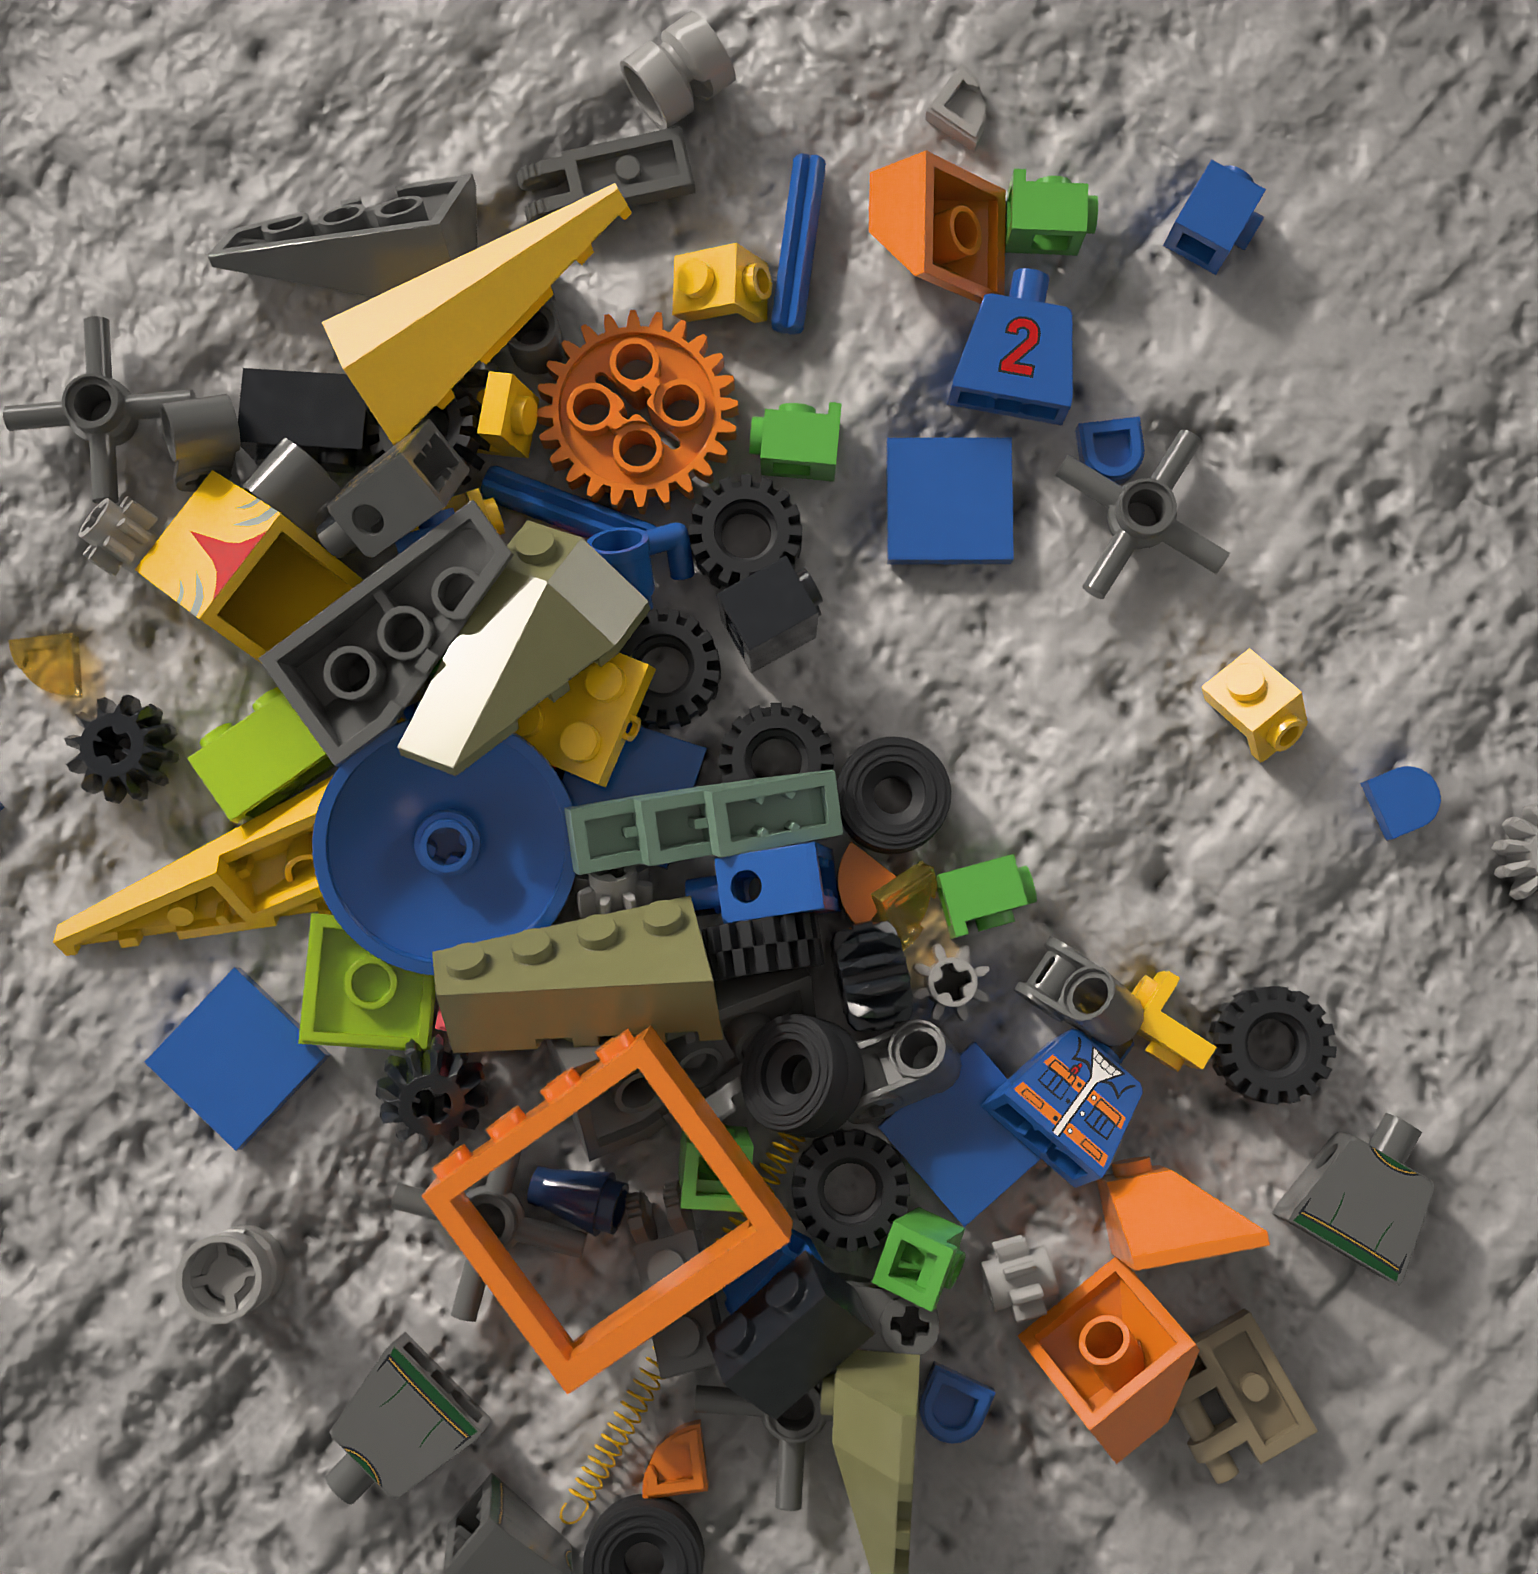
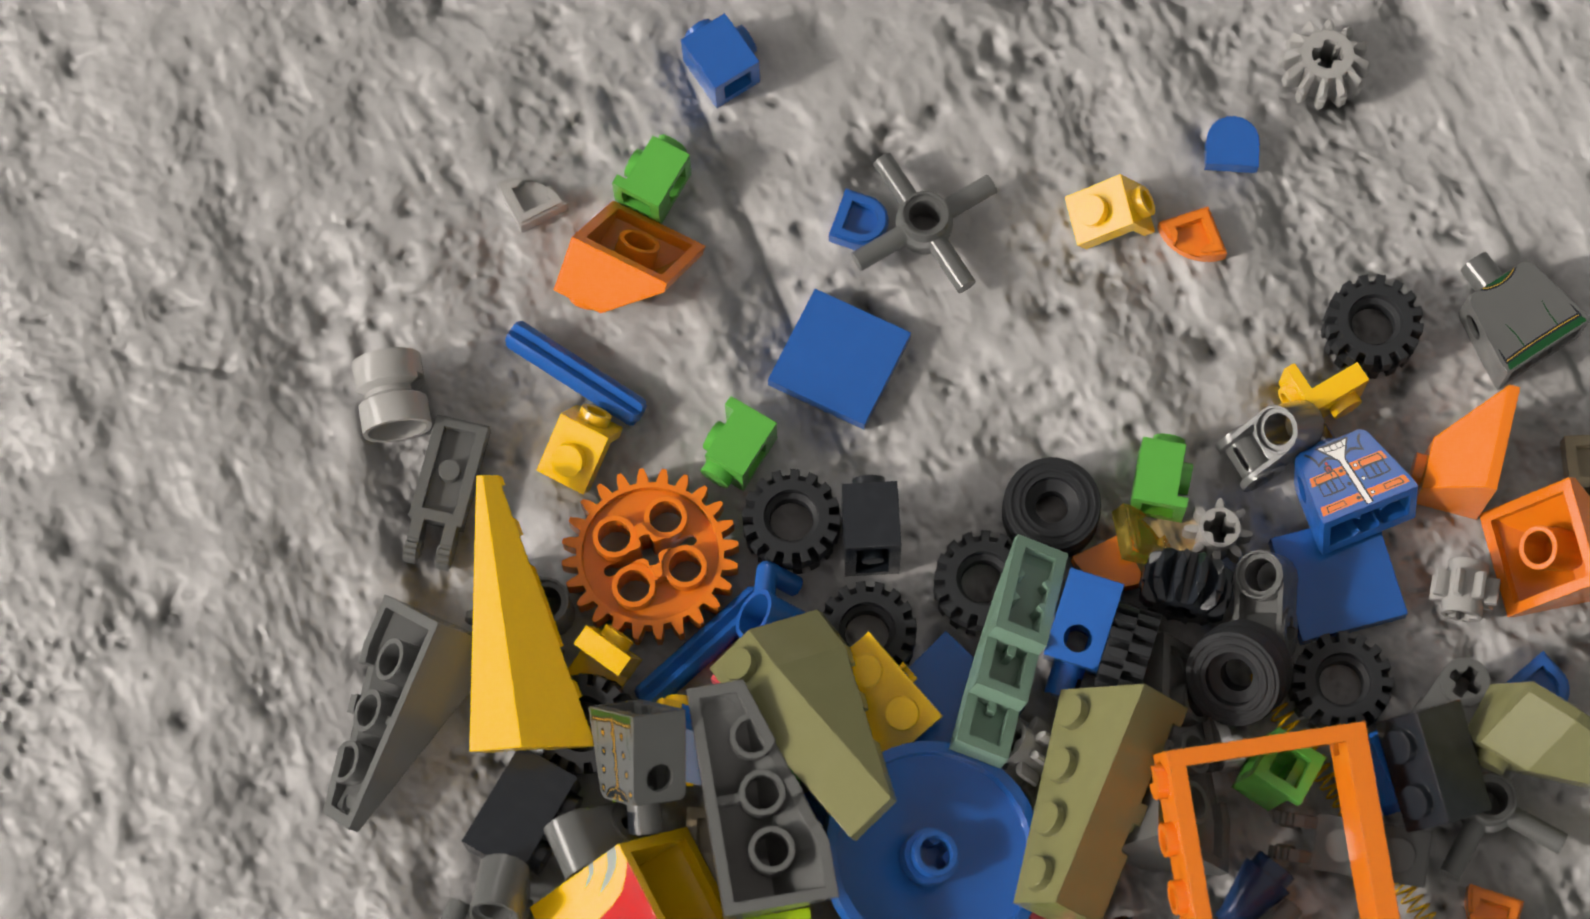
camera: 65 degrees left, 10 degrees down
bright green brick [872,1207,966,1312] -> none
blue torso [947,268,1073,426] -> none
none -> orange tile [1157,206,1227,262]

